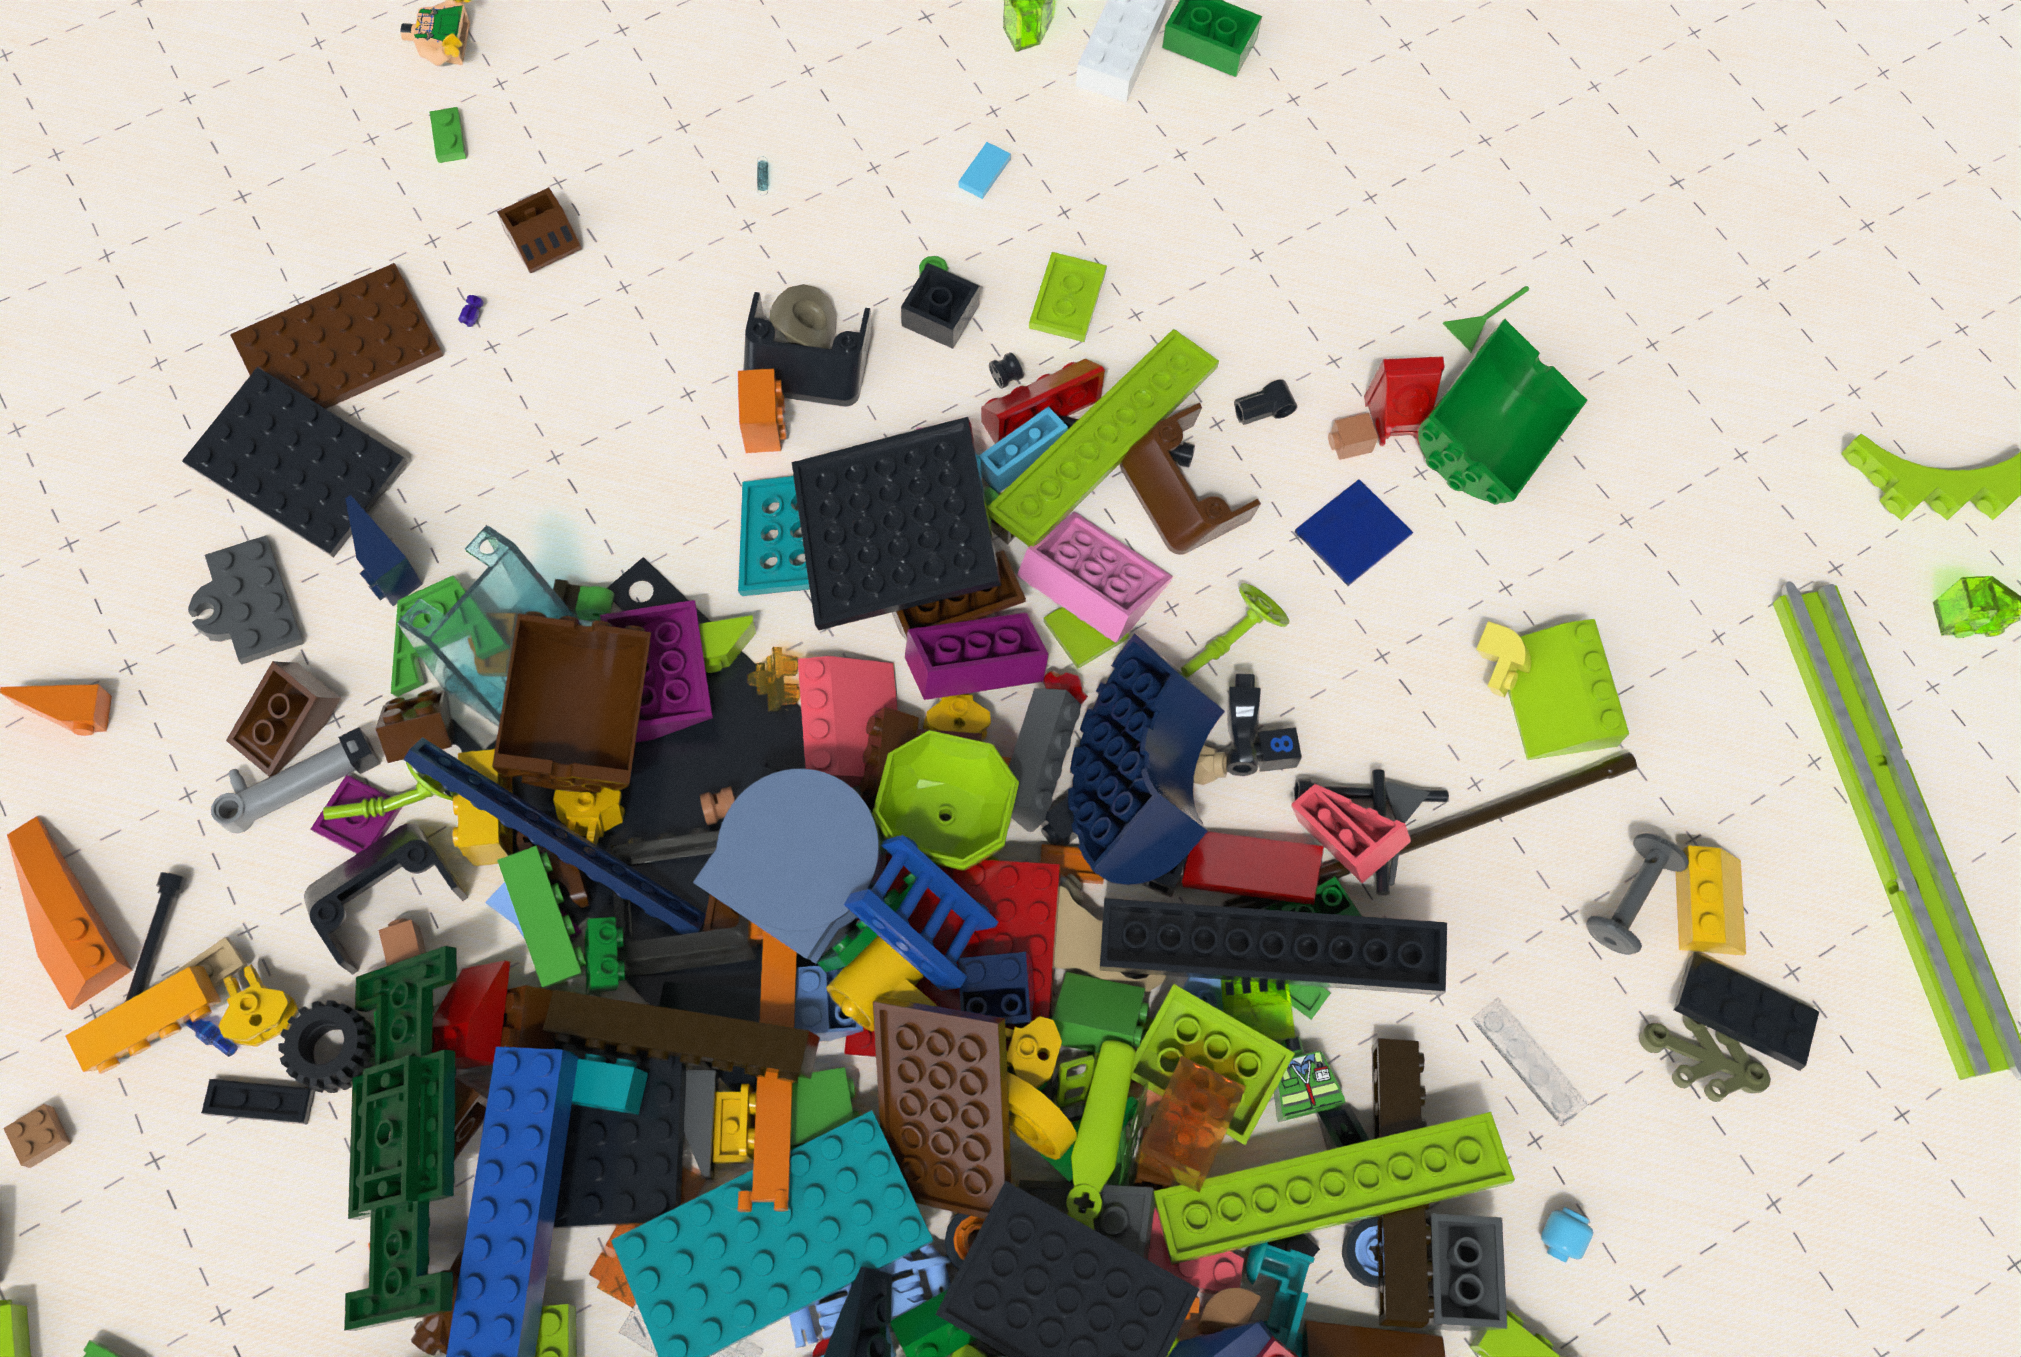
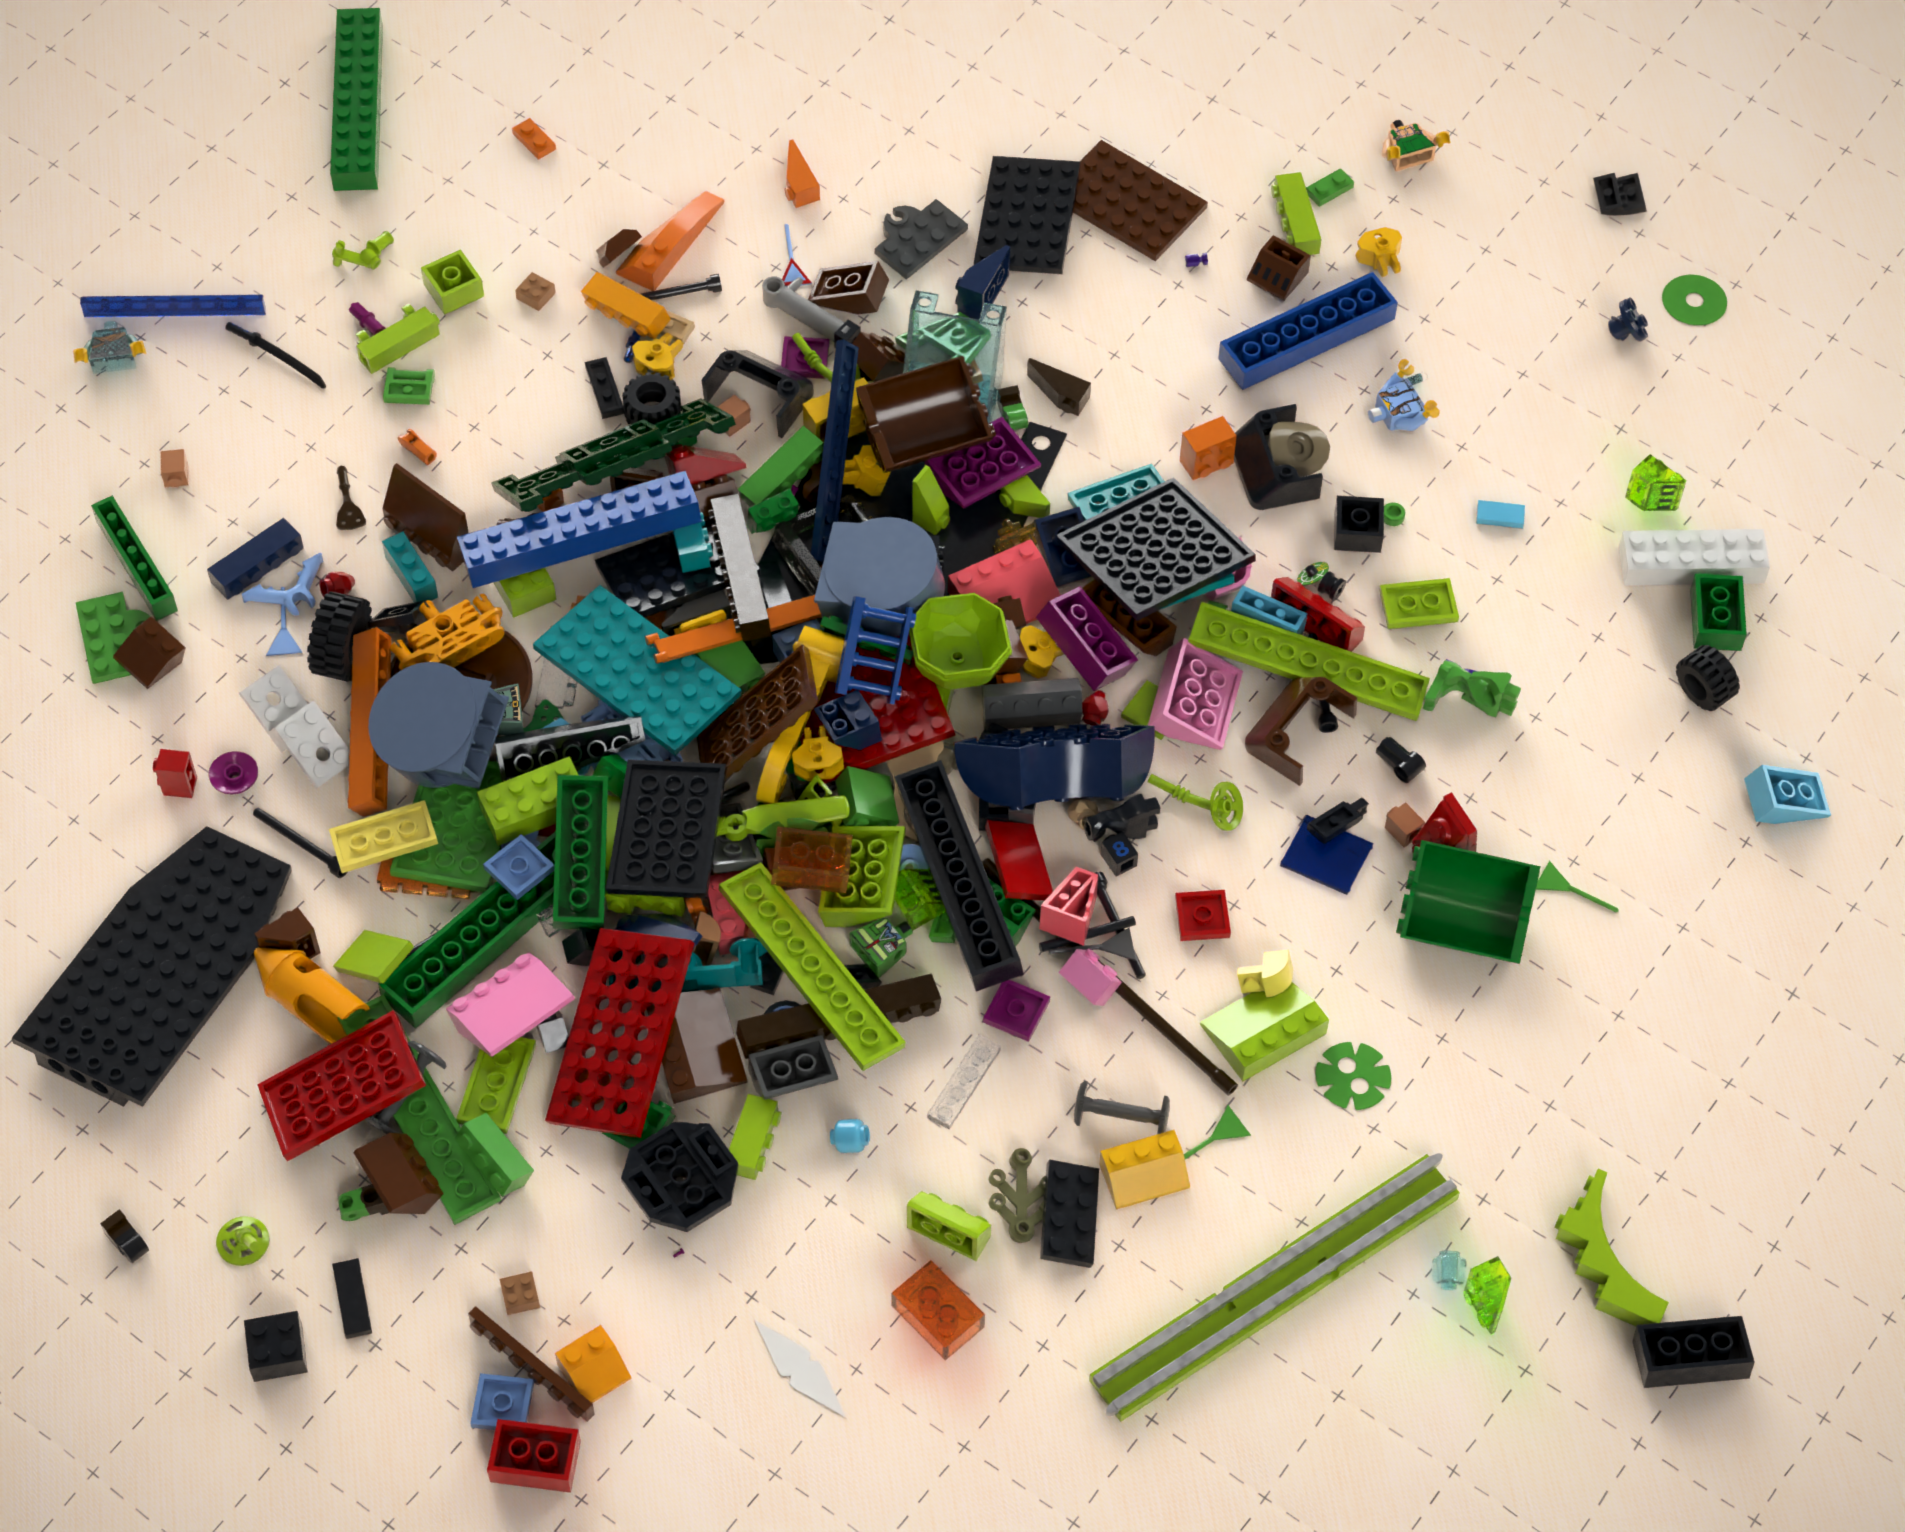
camera: 70 degrees right, 10 degrees down
none -> reddish brown slope [596,229,642,268]
none -> light blue piece [782,224,812,287]
none -> clear orange brick [891,1260,985,1361]
none -> lime slope [907,1191,992,1261]
none -> lime slope [913,465,950,535]
none -> magenta plate [983,980,1050,1042]
none -> dark brown slope [1027,358,1091,416]
none -> dark blue slope [1032,506,1092,587]
none -> bright pink brick [1059,949,1122,1006]
none -> red plate [1175,890,1231,941]
none -> bright green piece [1184,1105,1251,1159]
none -> blue brick [1218,272,1398,390]
none -> lime brick [1271,172,1322,255]
none -> piece [1297,562,1329,586]
none -> black hinge [1307,797,1369,844]
none -> bright green piece [1315,1042,1391,1110]
none -> yellow hinge [1355,227,1402,277]
none -> torso [1368,359,1440,431]
none -> bright green hips [1423,659,1521,718]
none -> clear light blue head [1432,1250,1467,1290]
none -> black tyre [1676,645,1740,711]
none -> medium azure slope [1744,765,1831,824]

